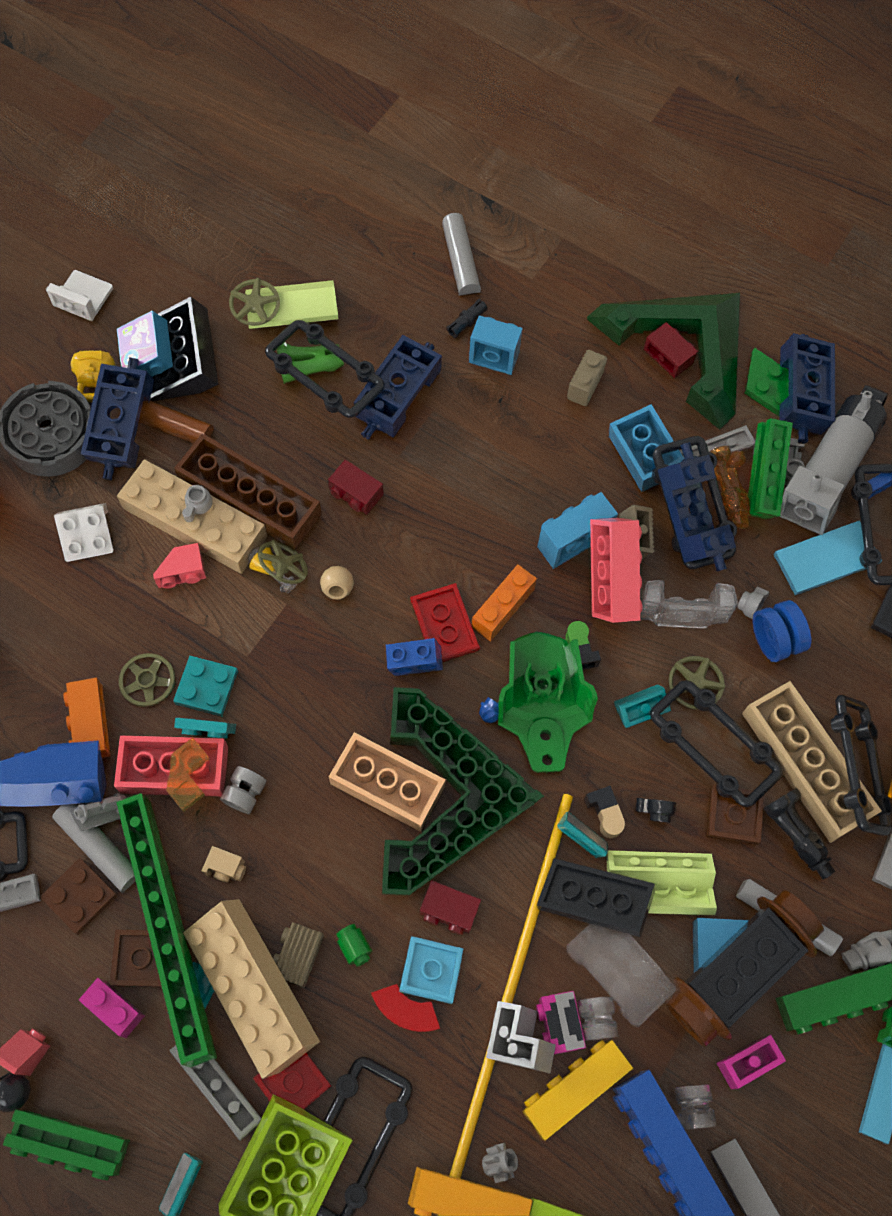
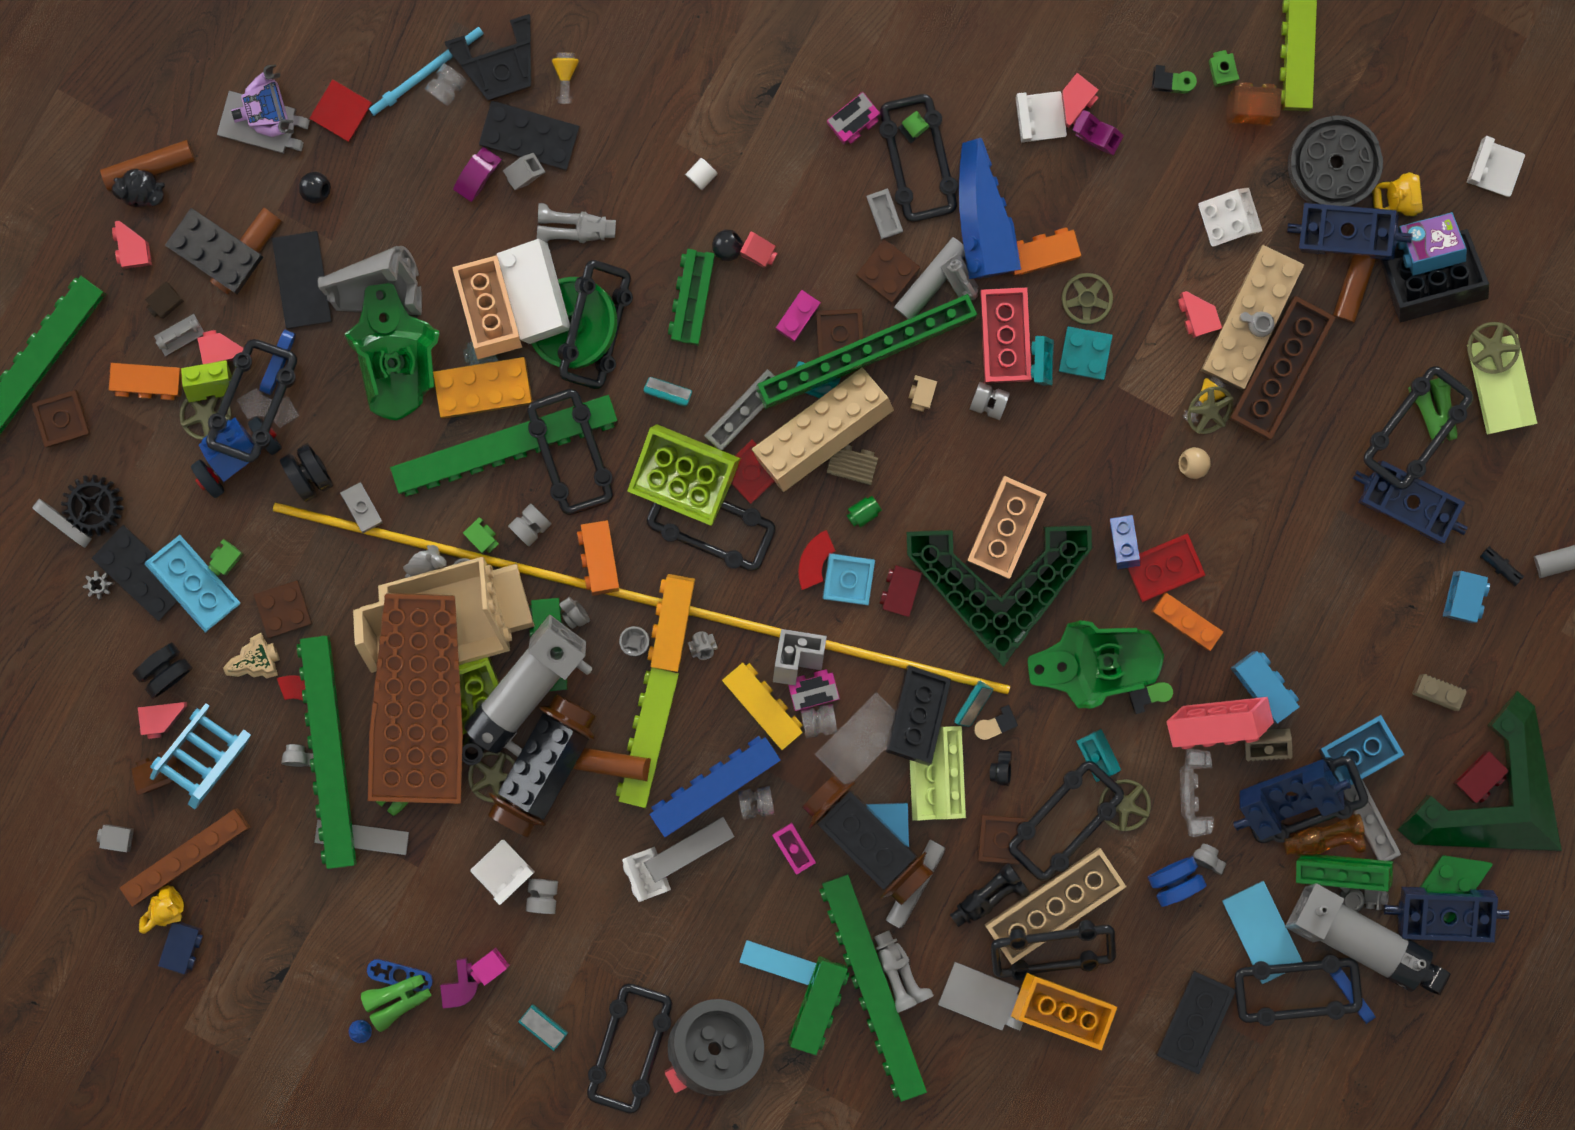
camera: 85 degrees right, 20 degrees up
clear yellow tile [166,737,210,812] -> none
dark red brick [328,460,384,515] -> none
blue plate [479,697,499,723] -> none

